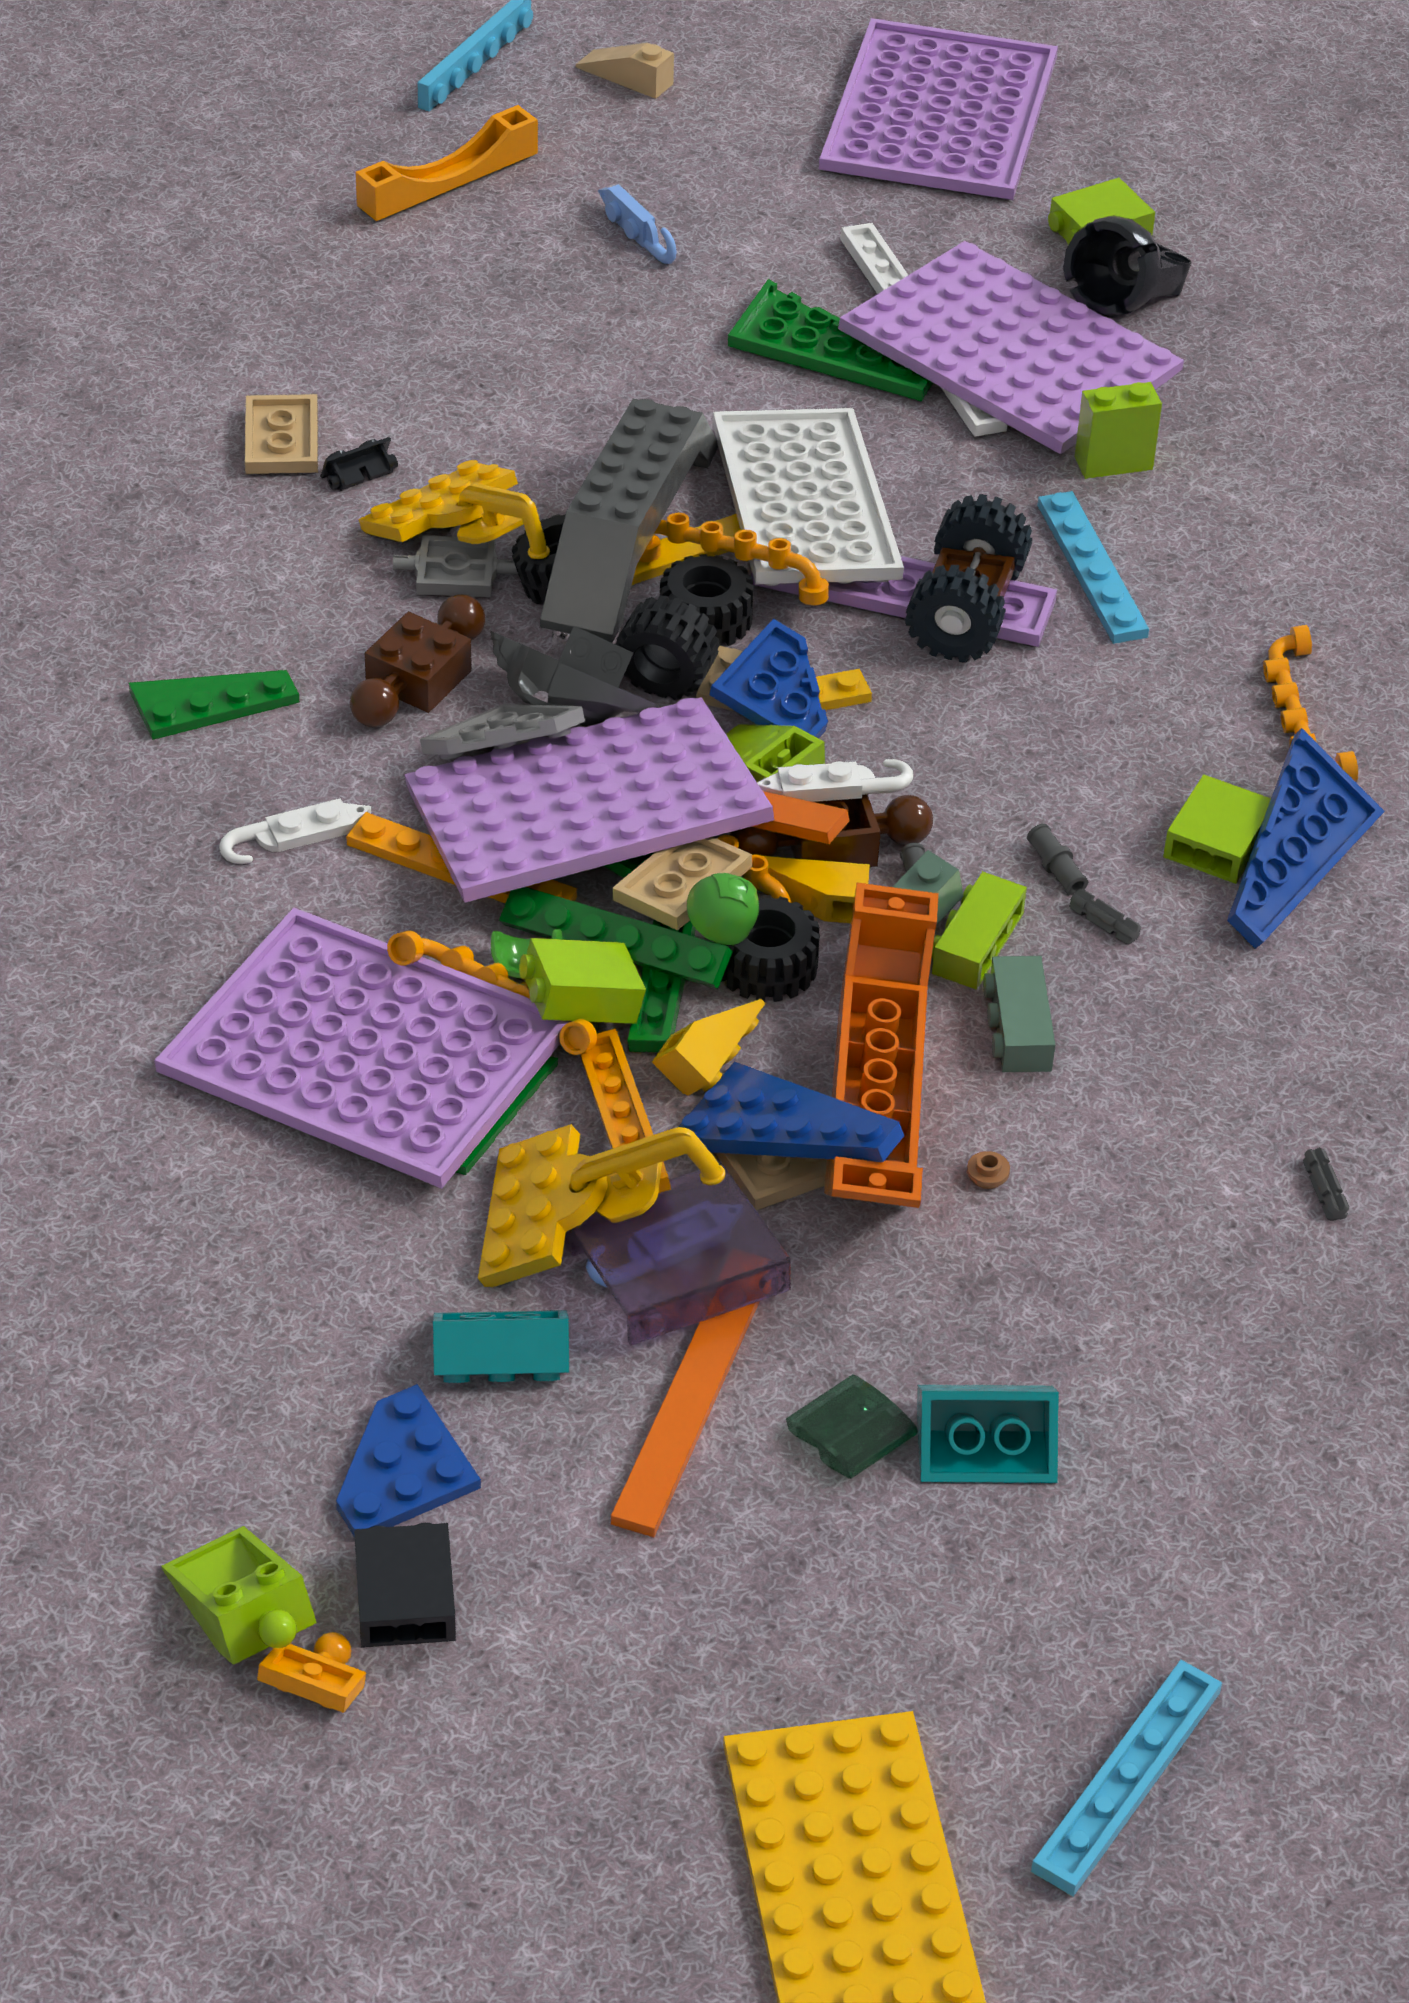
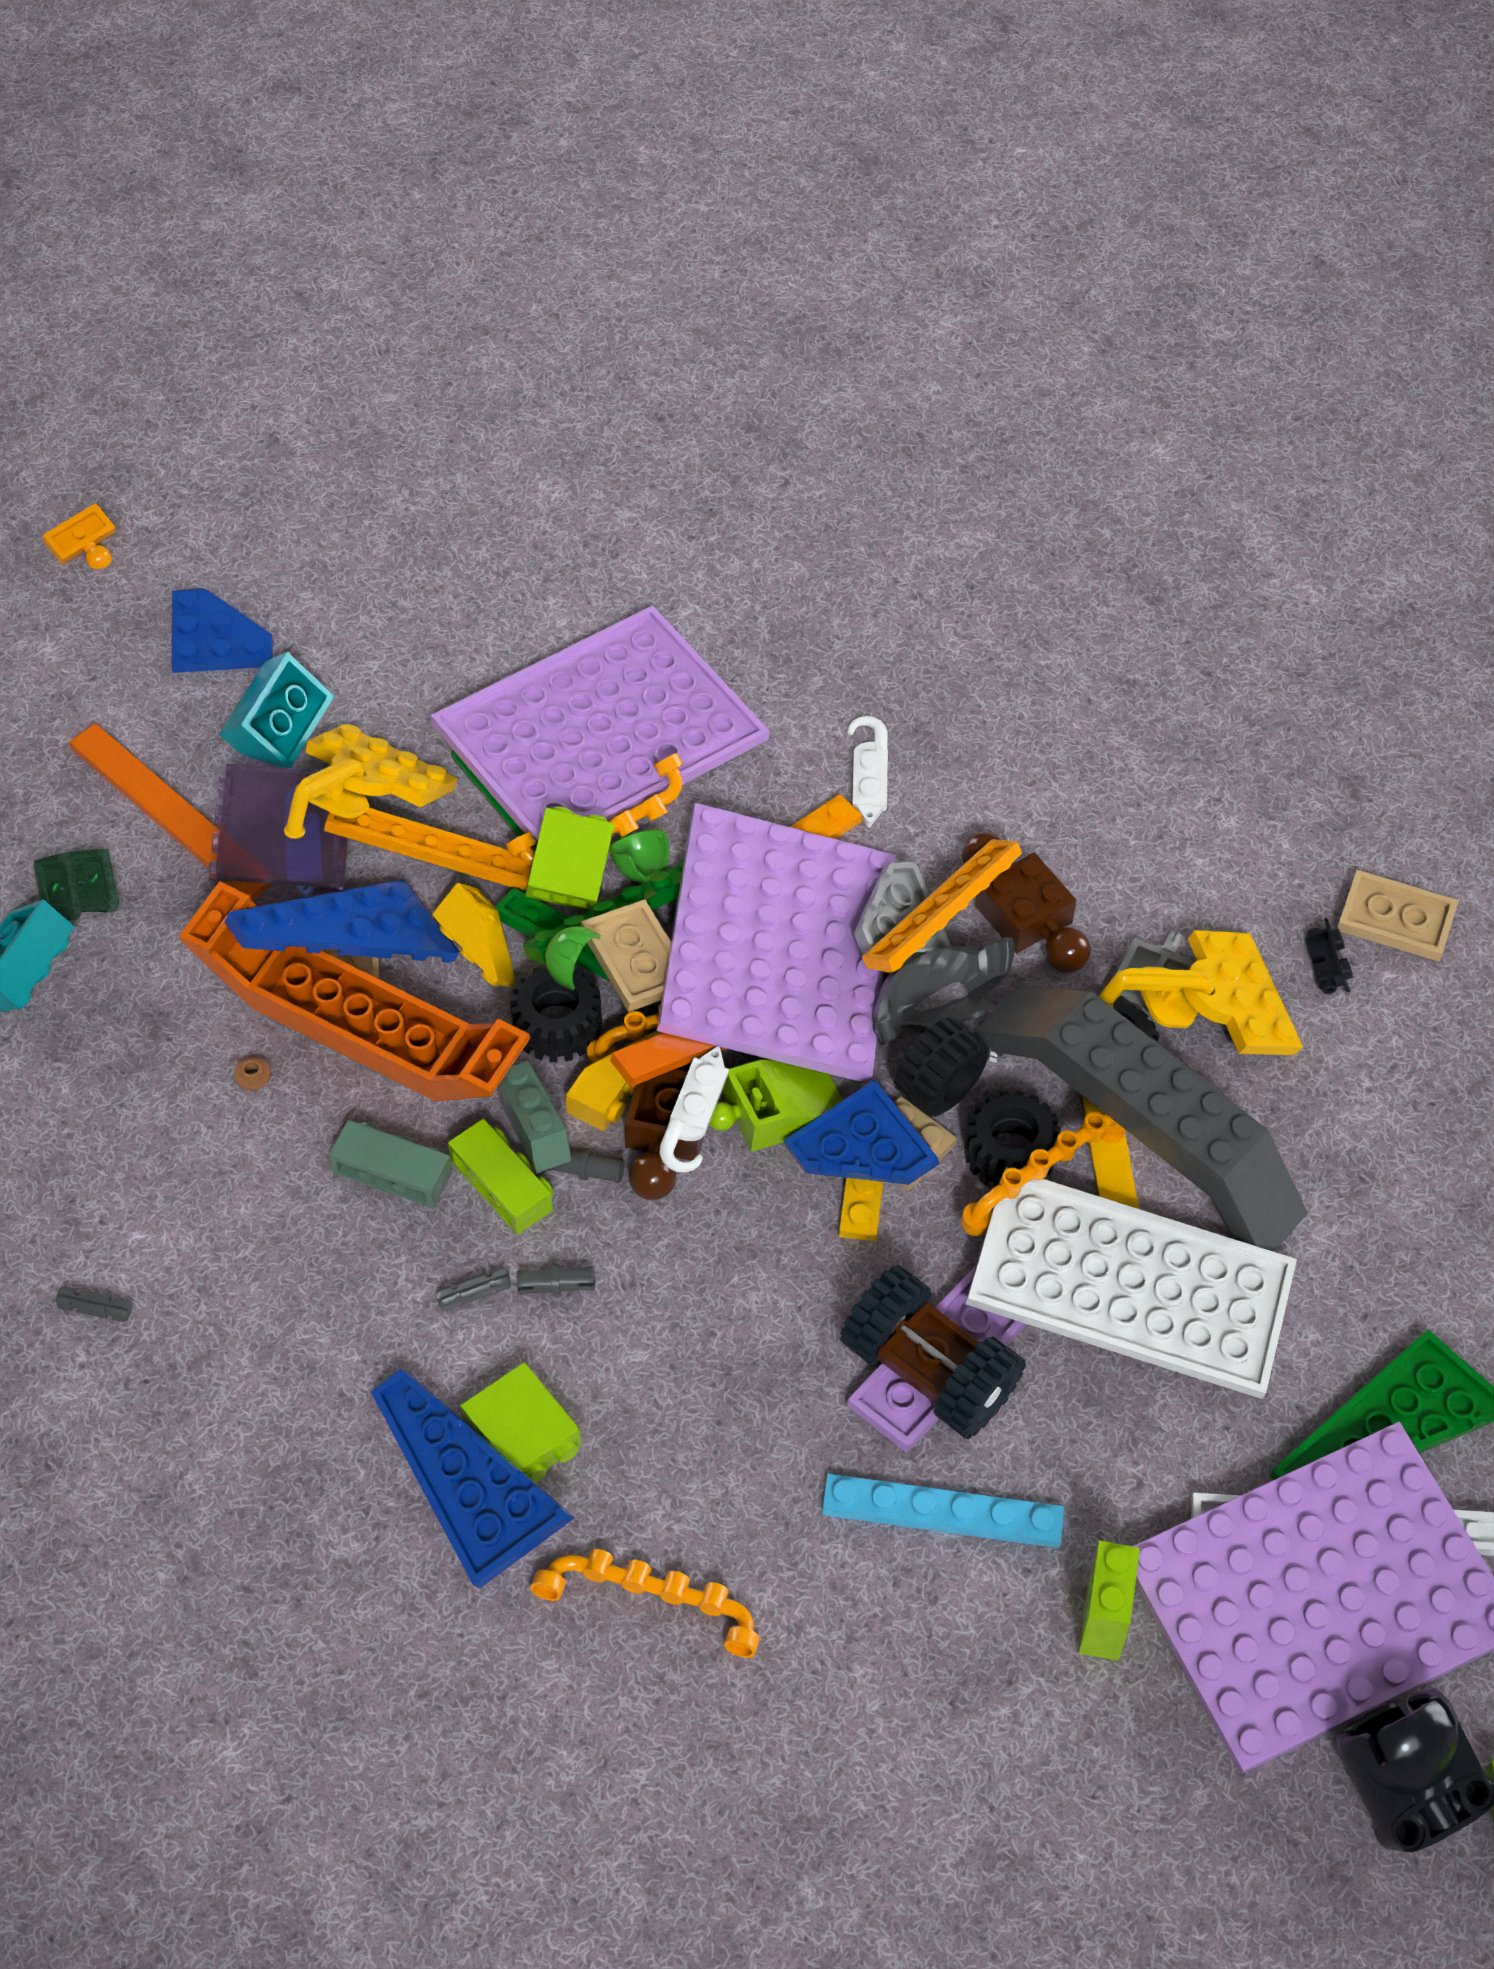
camera: 115 degrees right, 10 degrees up
green wing [129,670,300,740] -> none
lime slope [161,1526,317,1665] -> none
black brick [354,1523,456,1648] -> none
none -> light orange plate [862,839,1022,972]

